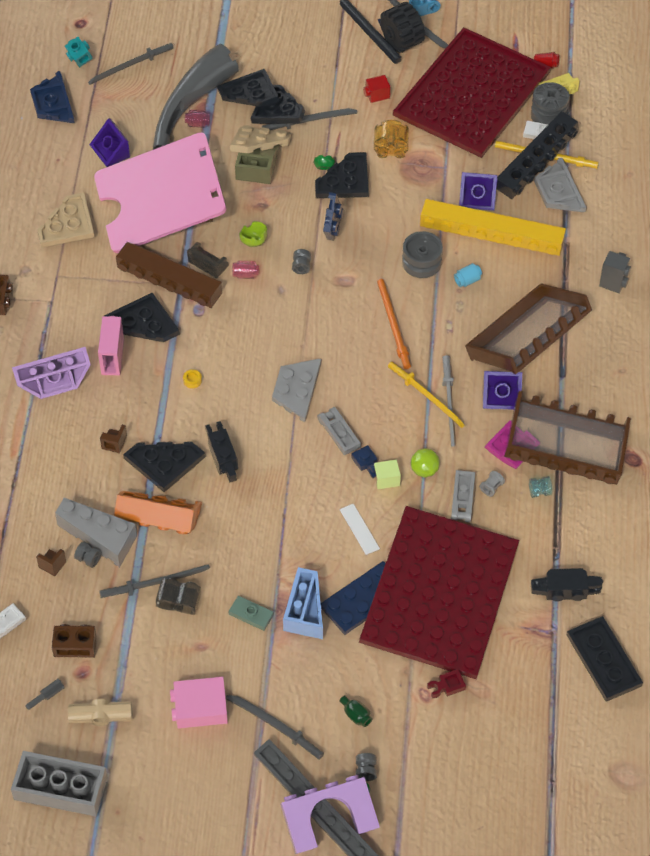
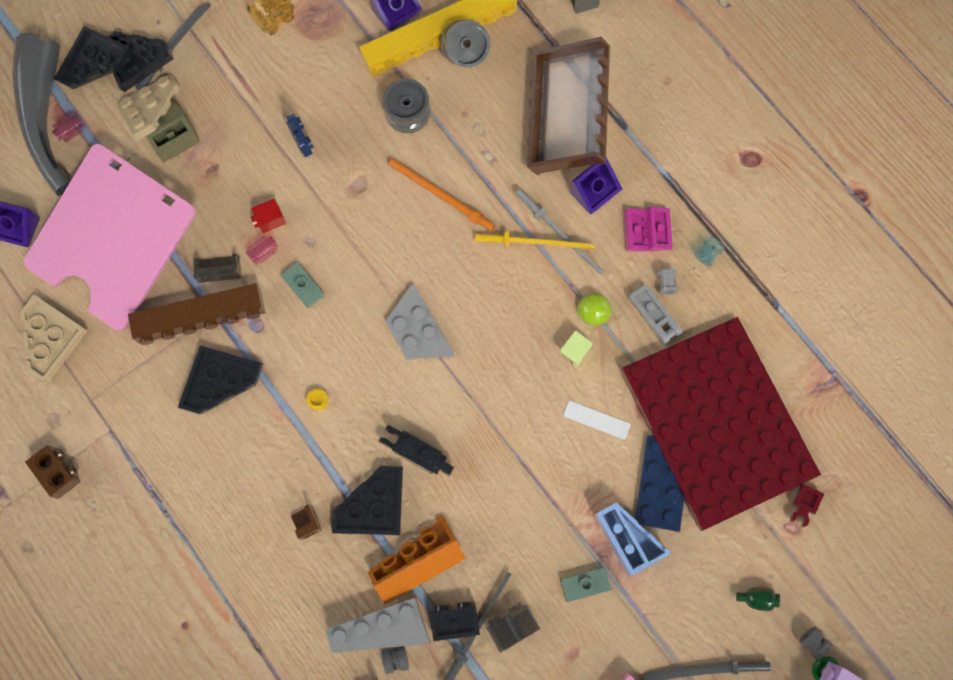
camera: 40 degrees left, 20 degrees up
lavender wedge [12,347,91,399] -> none
bright pink brick [98,316,124,375] -> none
lime hair [239,221,267,247] -> none
dark grey wheel [292,249,311,275] -> none
green plate [313,155,335,170] -> none
black plate [315,152,369,198] -> none
light grey plate [317,407,361,455] -> none
dark blue plate [351,445,378,478] -> none
medium azure brick [454,263,482,287] -> none
clear window [504,390,631,485] -> none
black hinge [531,568,604,602] -> none
black plate [566,616,643,702] -> none
none -> red brick [250,198,286,233]
none -> sand green plate [281,262,325,309]
none -> black bracket [430,601,480,642]
none -> dark grey wheel [440,19,490,67]

